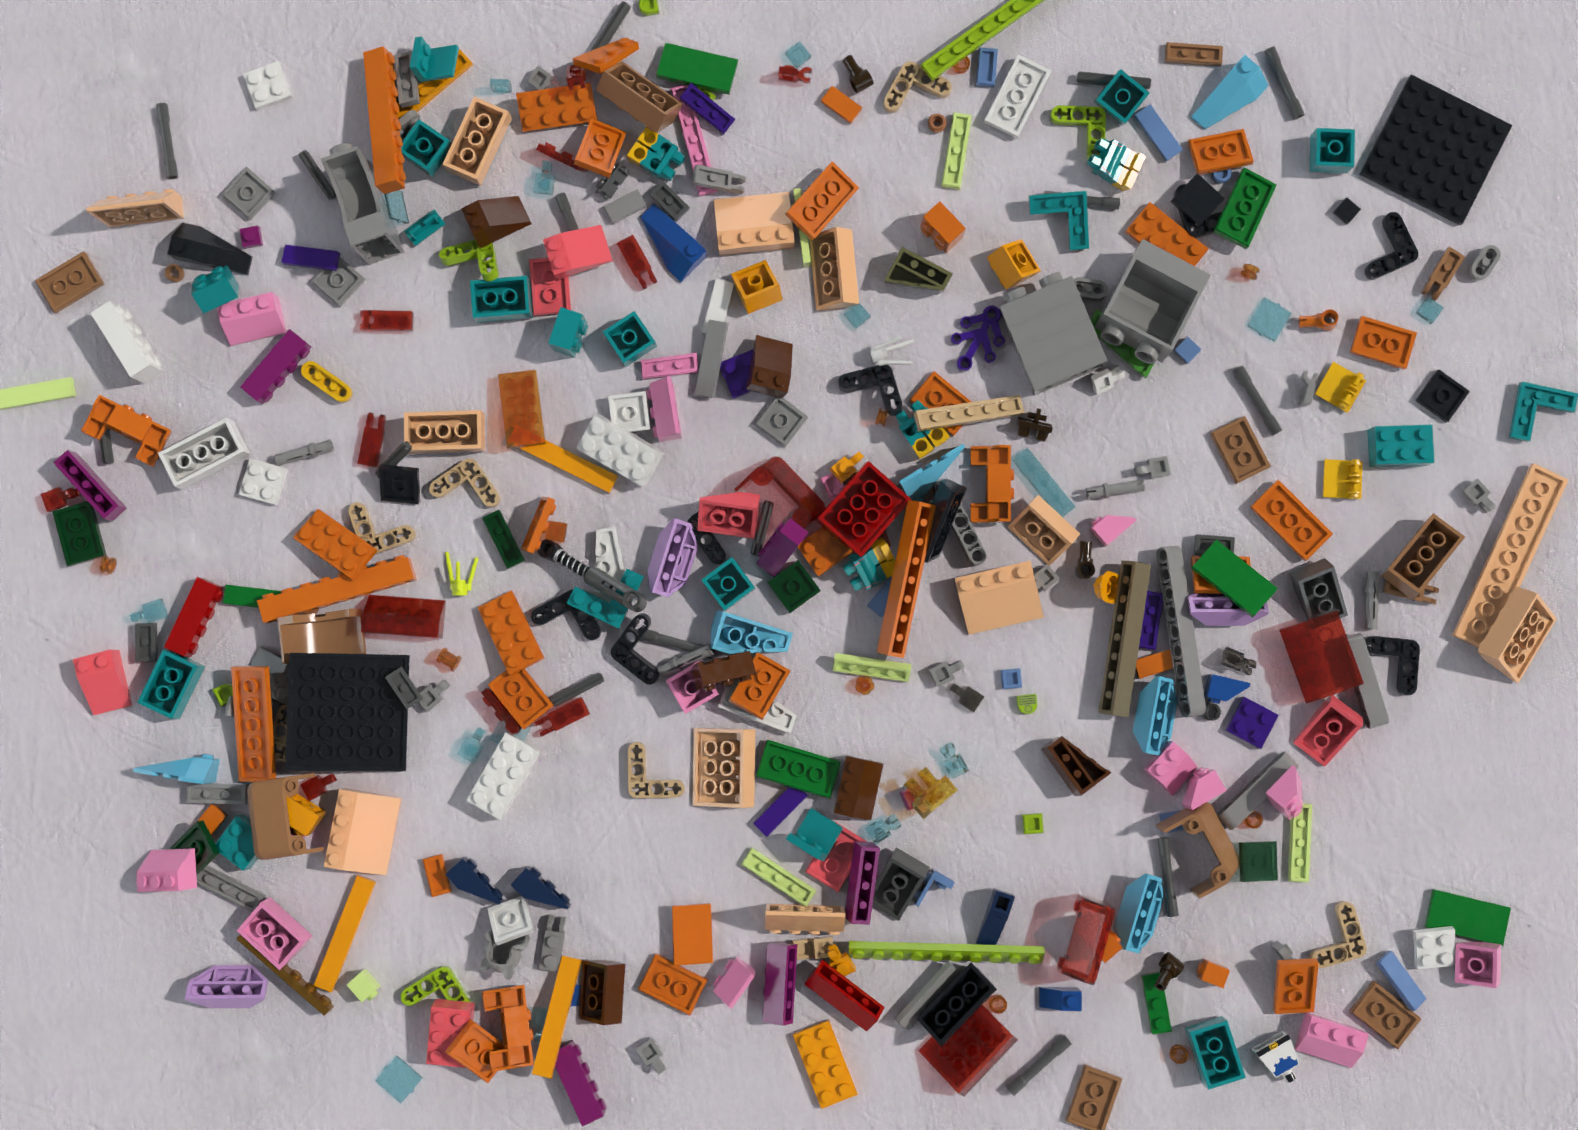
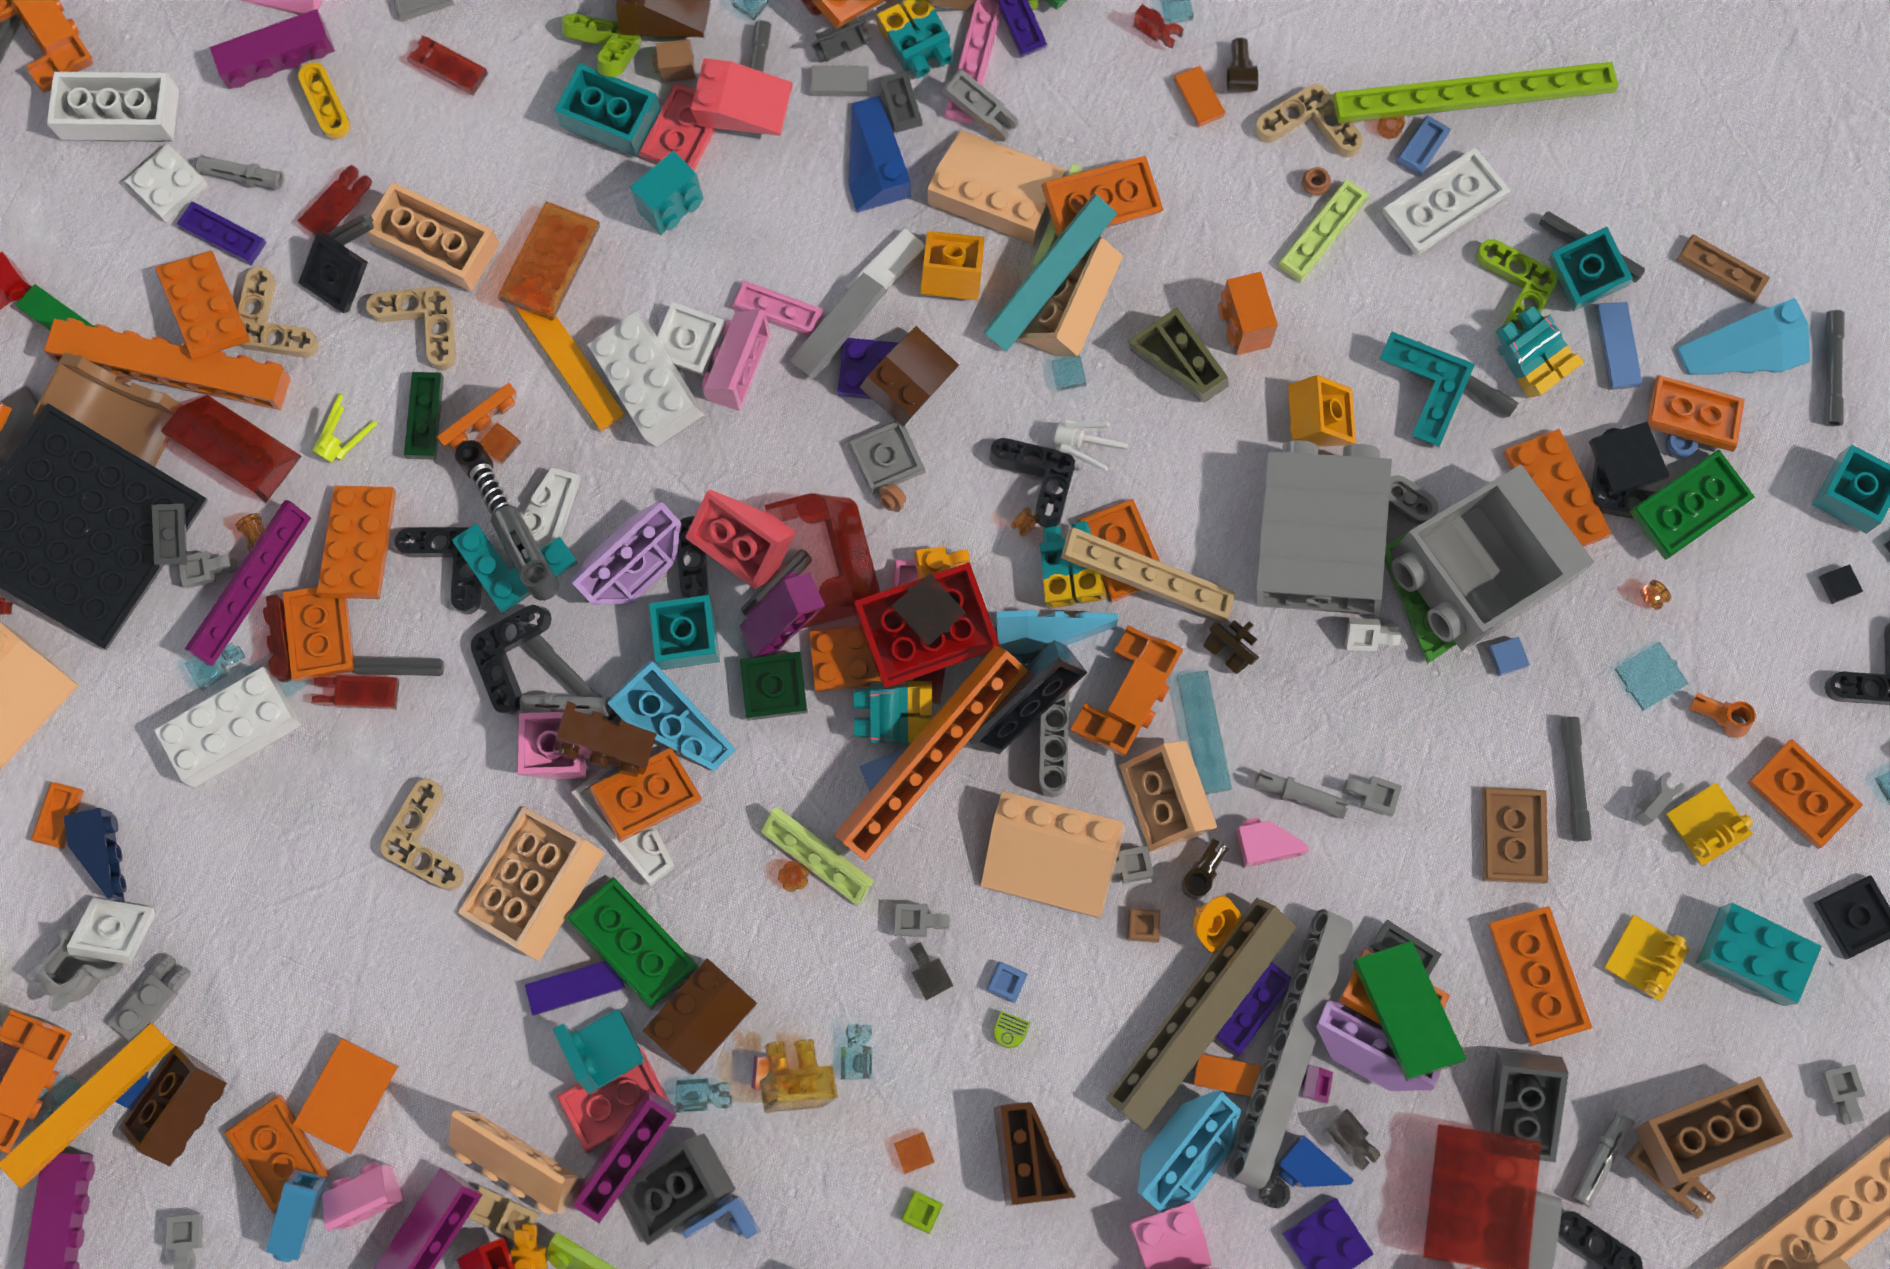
camera: 30 degrees right, 10 degrees down
dark blue slope [511,866,571,909] -> none
teal brick [603,311,657,367] -> none
clear red hinge [617,235,657,290] -> none
yellowish green tile [741,848,817,906] -> none
dark purple plant [951,305,1005,372] -> none
none -> dark purple tile [177,201,267,265]
none -> magenta tile [184,500,311,667]
none -> dark azure slope [266,1169,327,1262]
none -> medium nougat brick [652,39,696,83]
none -> nougat plate [879,483,906,512]
none -> clear smoke piece [892,573,966,647]
none -> clear orange tile [894,1132,935,1174]
none -> teal tile [983,194,1118,352]
none -> medium nougat tile [1127,908,1161,943]
none -> magenta plate [1302,1065,1333,1104]

